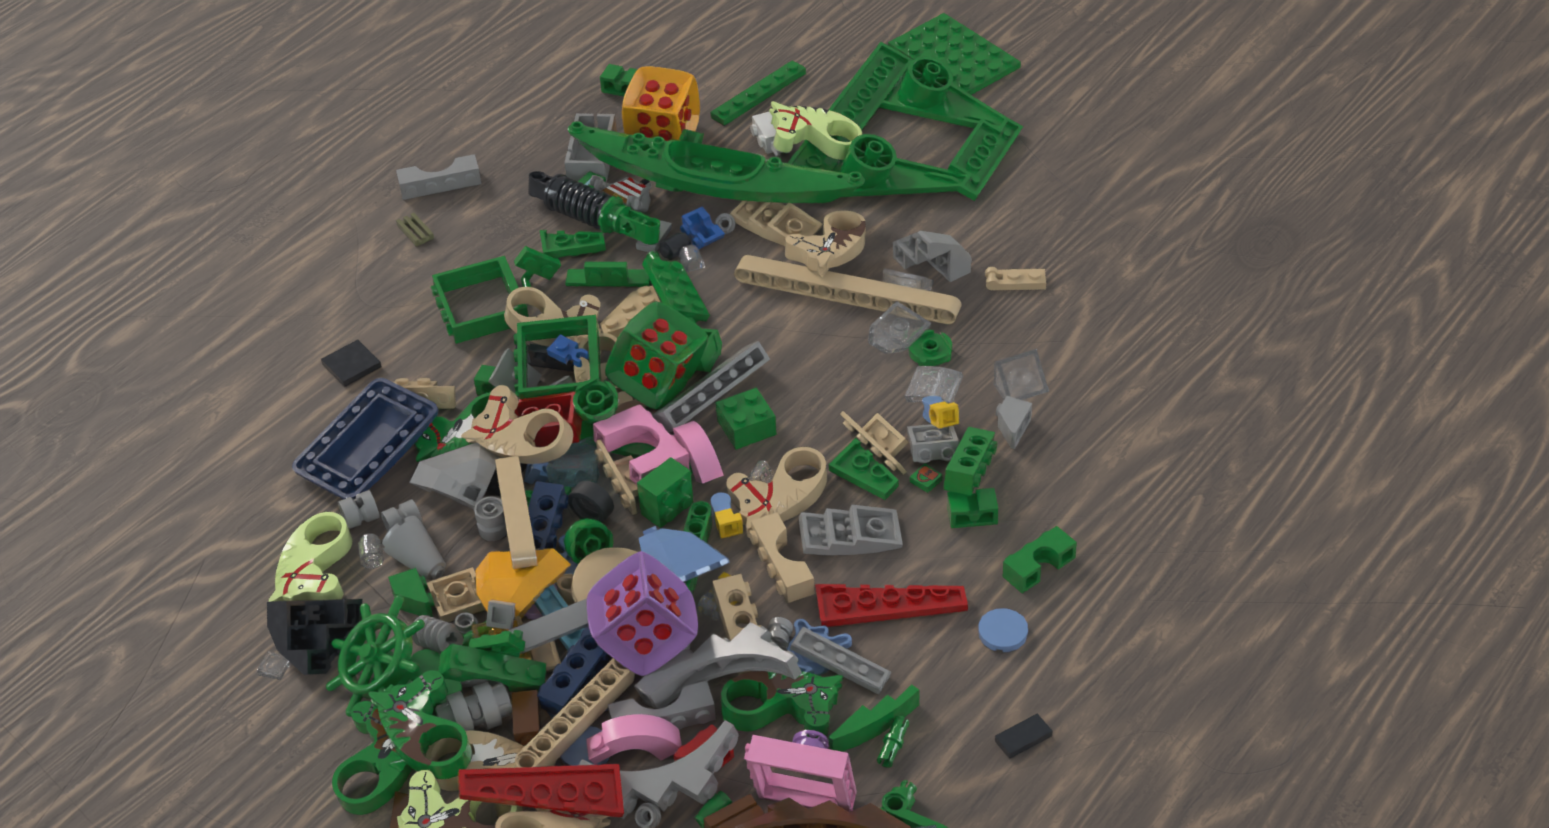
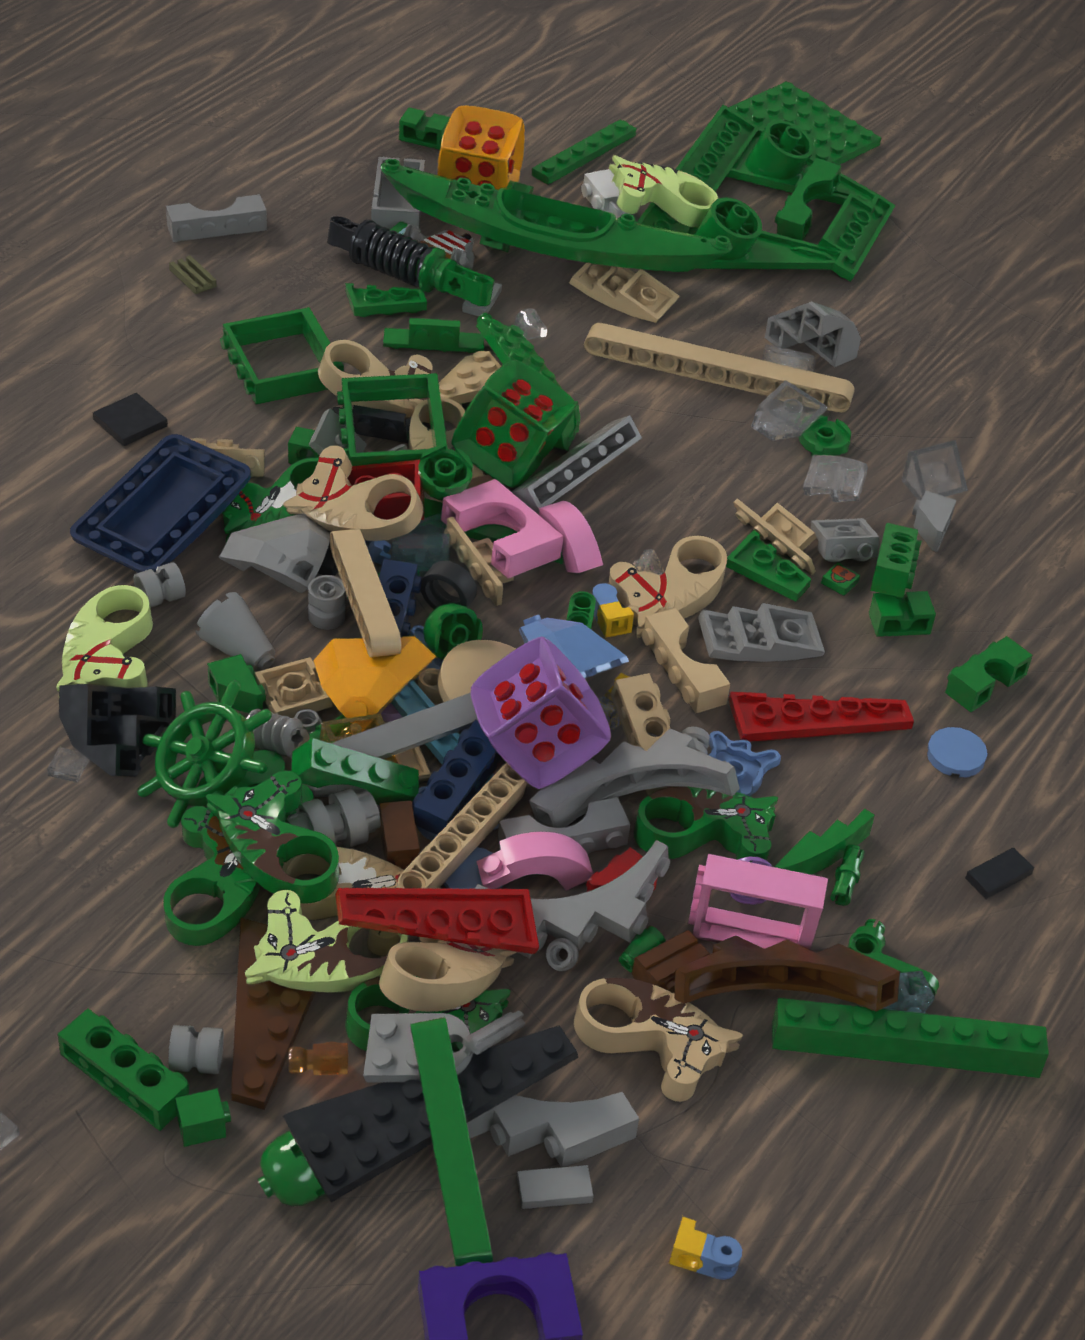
camera: 10 degrees left, 0 degrees up
clear brick [358,534,384,569] -> none
light grey wheel [381,499,423,532] -> none
green plate [469,630,525,657] -> none
light grey tile [486,600,515,630] -> none
green plate [514,246,561,287] -> none
blue plate [547,335,589,367] -> none
green brick [637,457,694,528] -> none
black brick [659,232,691,260] -> none
blue cylinder [680,206,725,250] -> none
light grey plate [715,213,735,234] -> none
green brick [716,387,777,450] -> none
tan animal [785,211,866,277] -> none
light grey tile [790,627,891,695] -> none
yellow leg [922,396,959,429] -> none
tan plate [985,267,1046,290] -> none
none -> green arch [775,158,841,241]

